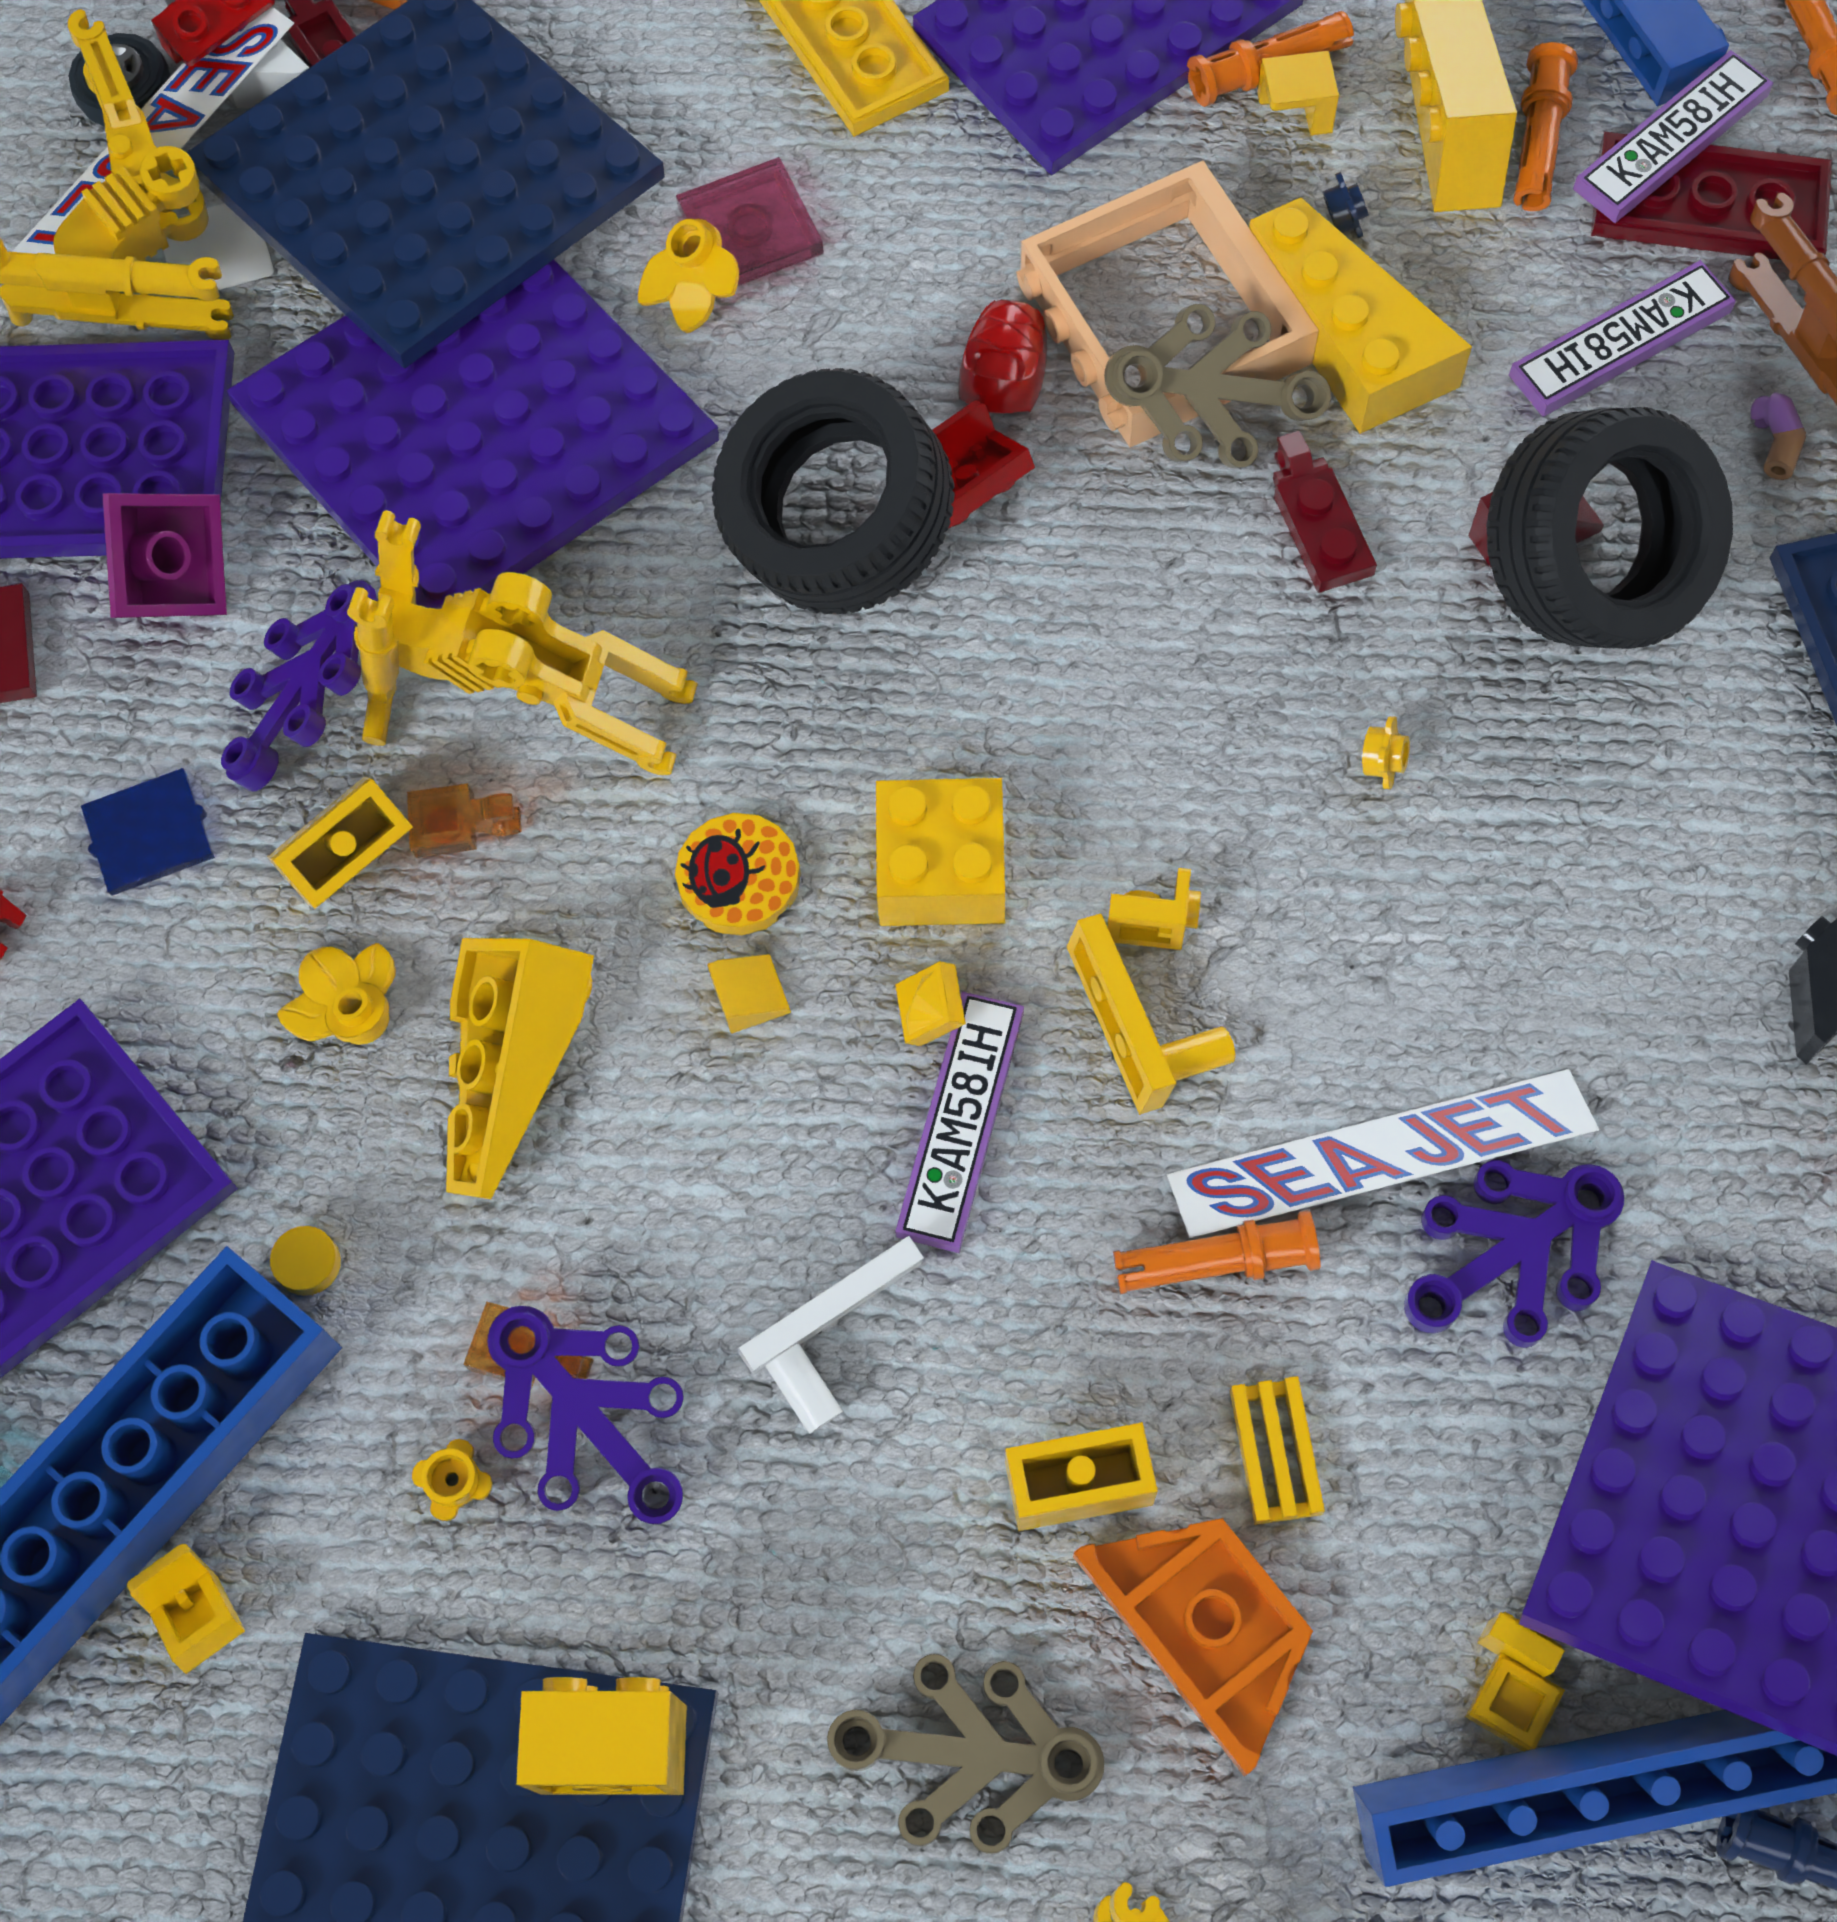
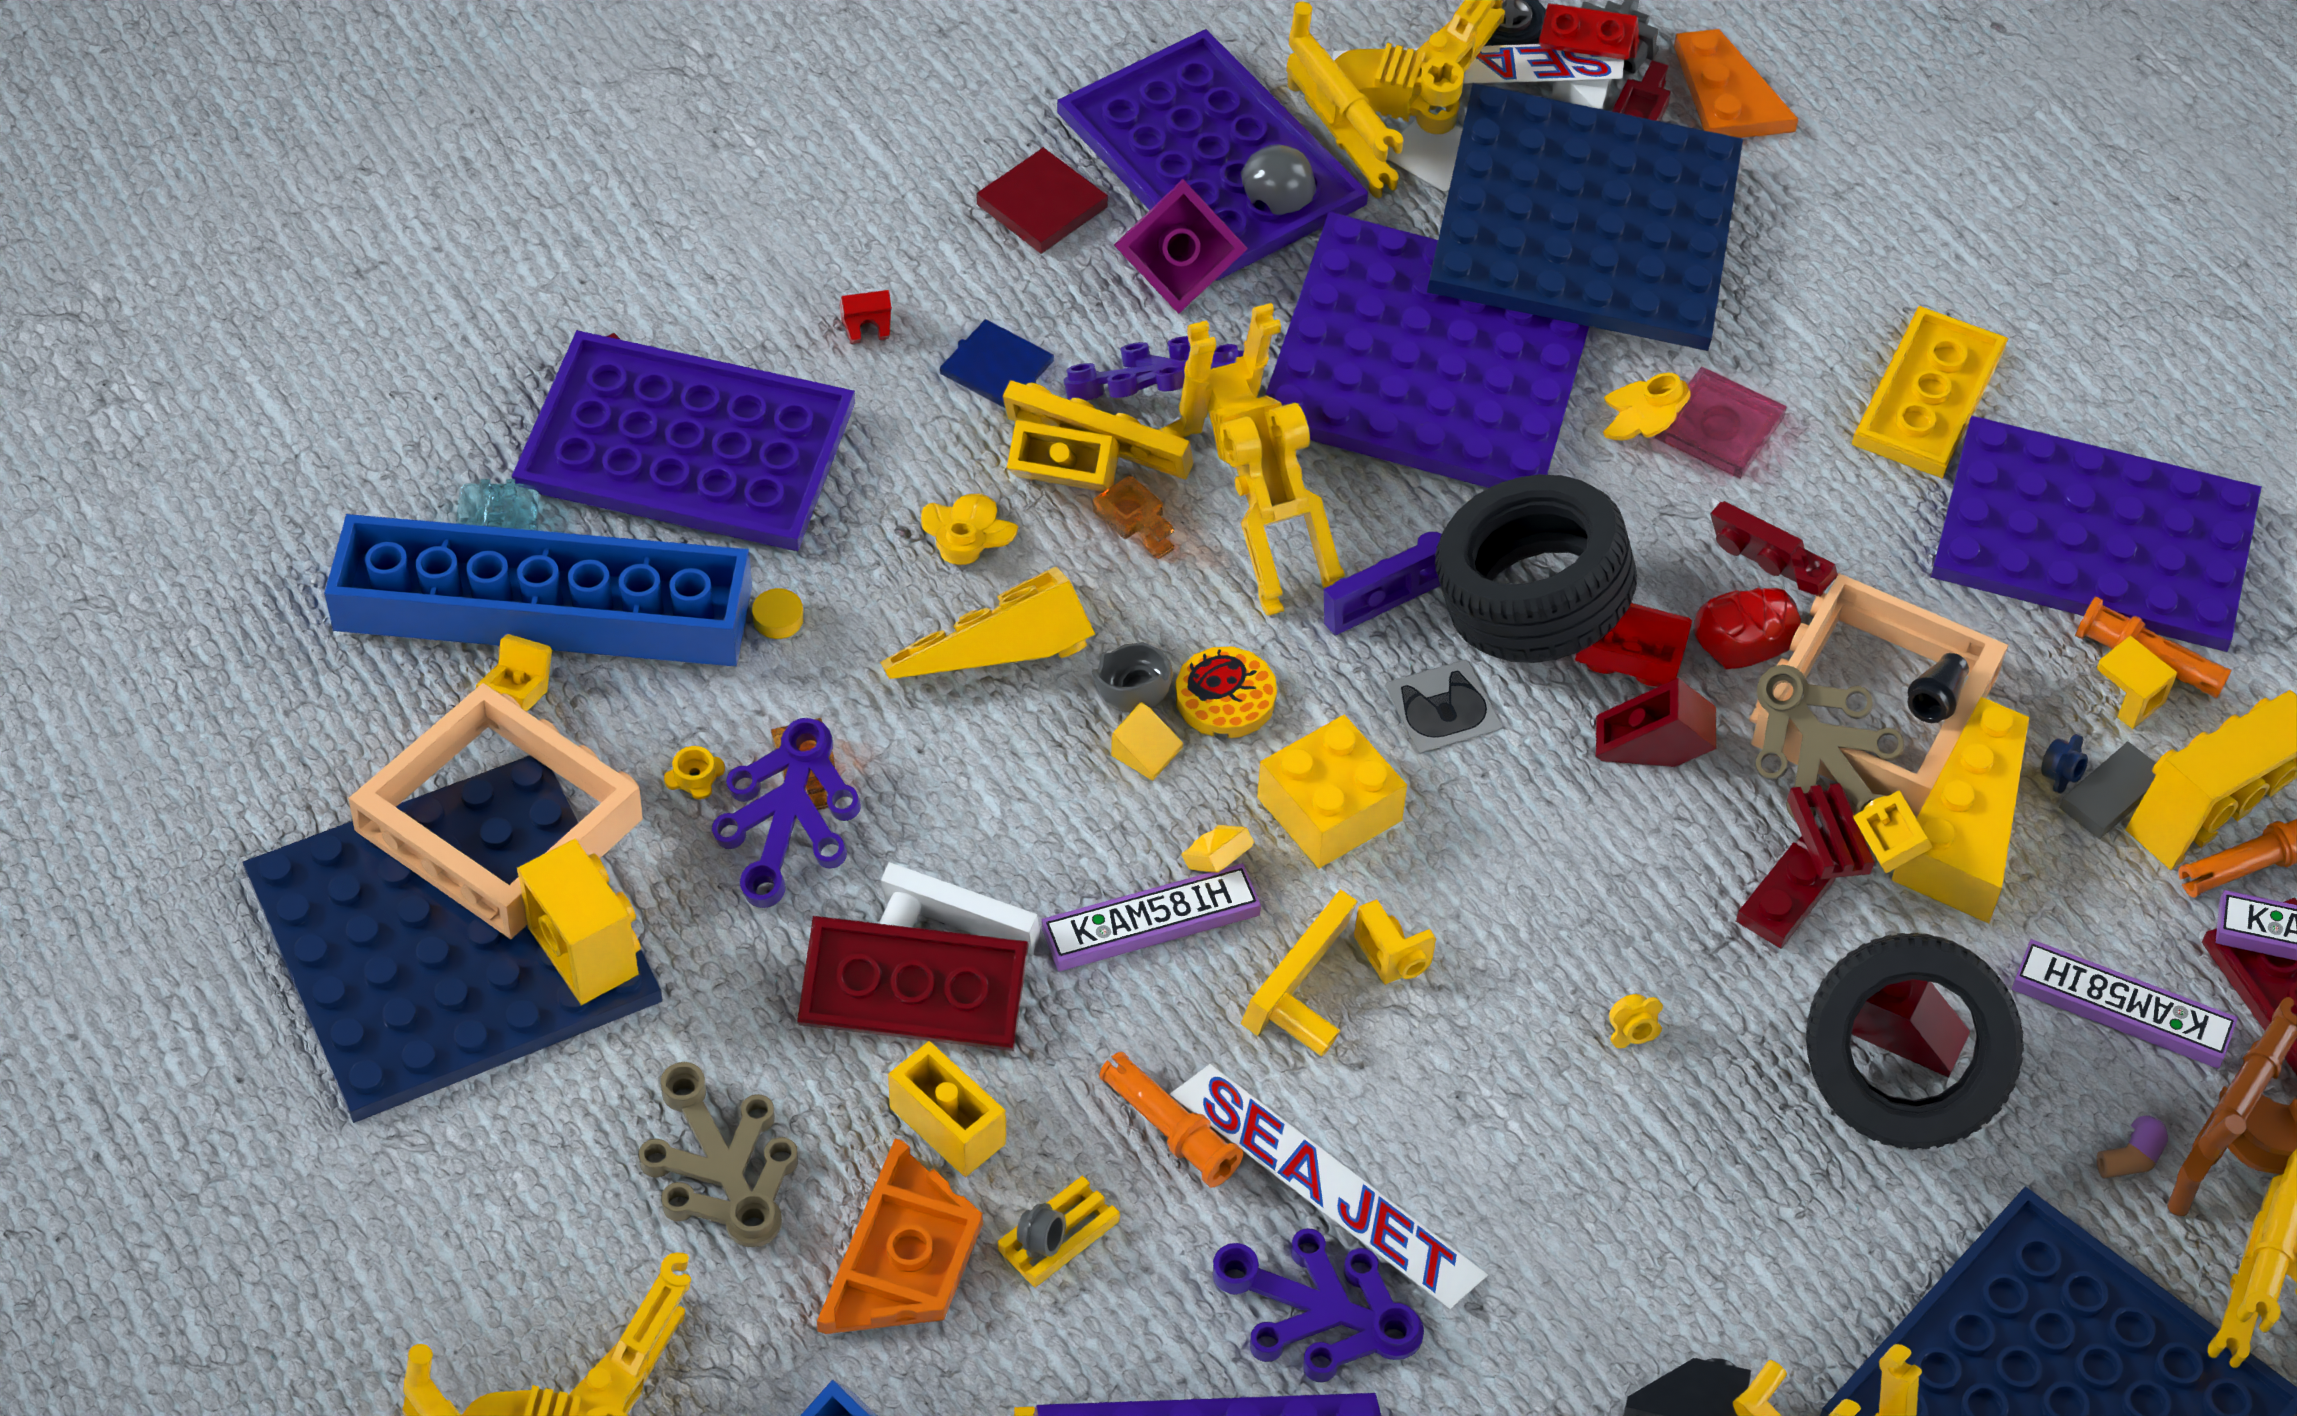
camera: 50 degrees right, 15 degrees down
none -> light nougat window [348,683,643,939]
none -> dark red tile [797,916,1029,1051]
none -> yellow plate [1003,380,1194,480]
none -> dark grey plate [1017,1203,1066,1258]
none -> dark grey hair [1092,642,1173,713]
none -> dark grey hair [1241,144,1316,215]
none -> dark purple plate [1323,532,1442,636]
none -> sticker [1385,660,1502,752]
none -> dark red slope [1596,678,1717,767]
none -> dark red hinge [1710,501,1838,597]
none -> dark red tile [1787,783,1875,879]
none -> yellow bracket [1853,790,1933,873]
none -> black cone [1907,653,1969,723]
none -> dark grey tile [2059,741,2156,840]

